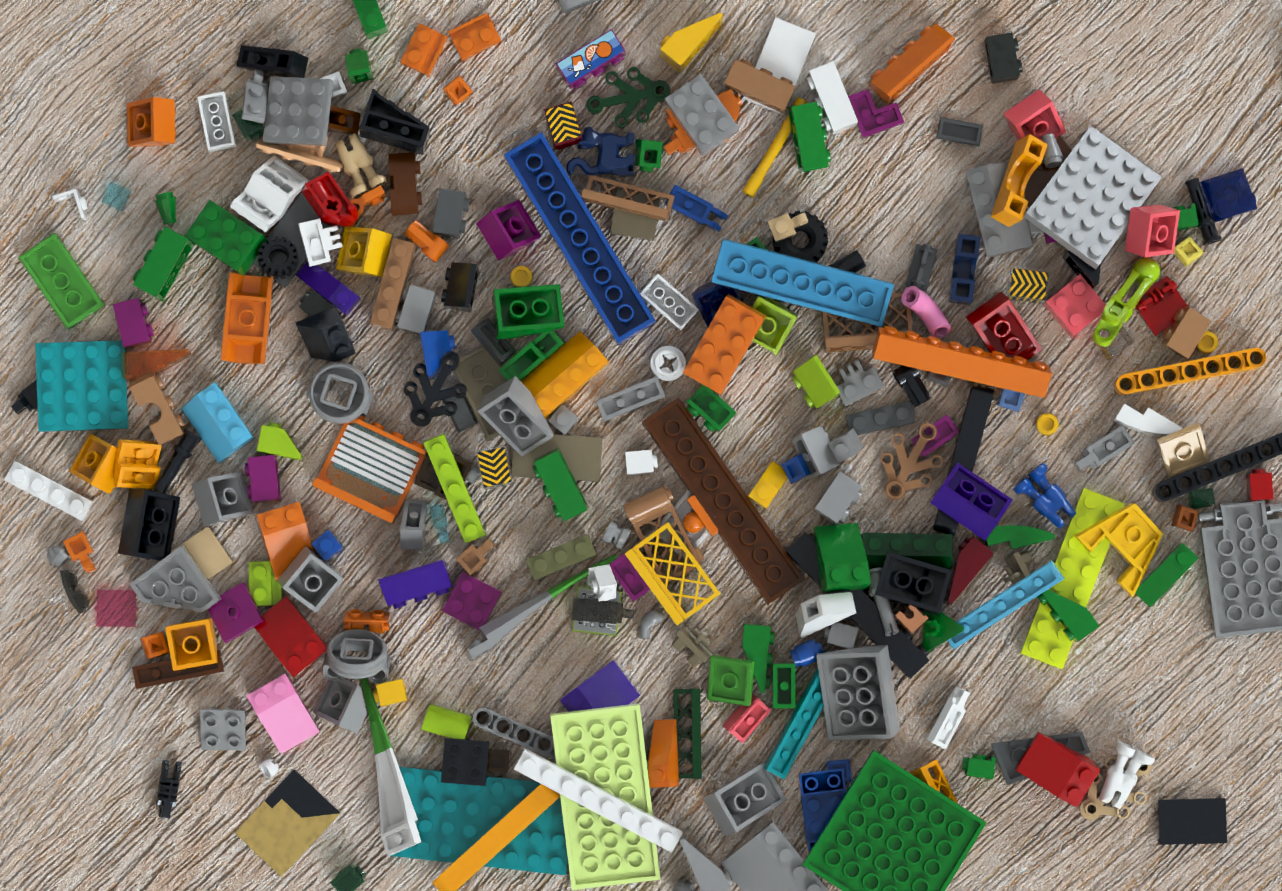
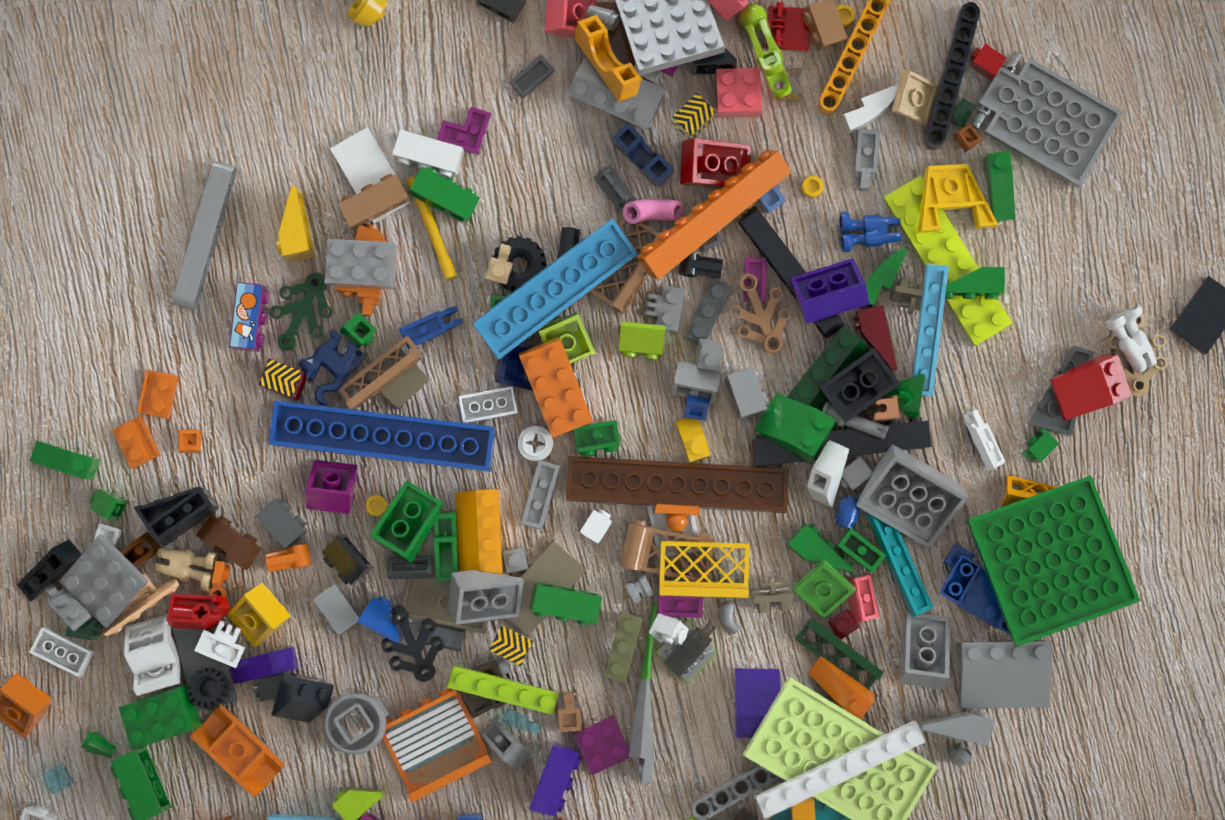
camera: 55 degrees left, 0 degrees up
medium nougat brick [370,238,416,331] -> none
orange slope [869,24,955,105] -> none
none -> dark red plate [828,608,860,640]

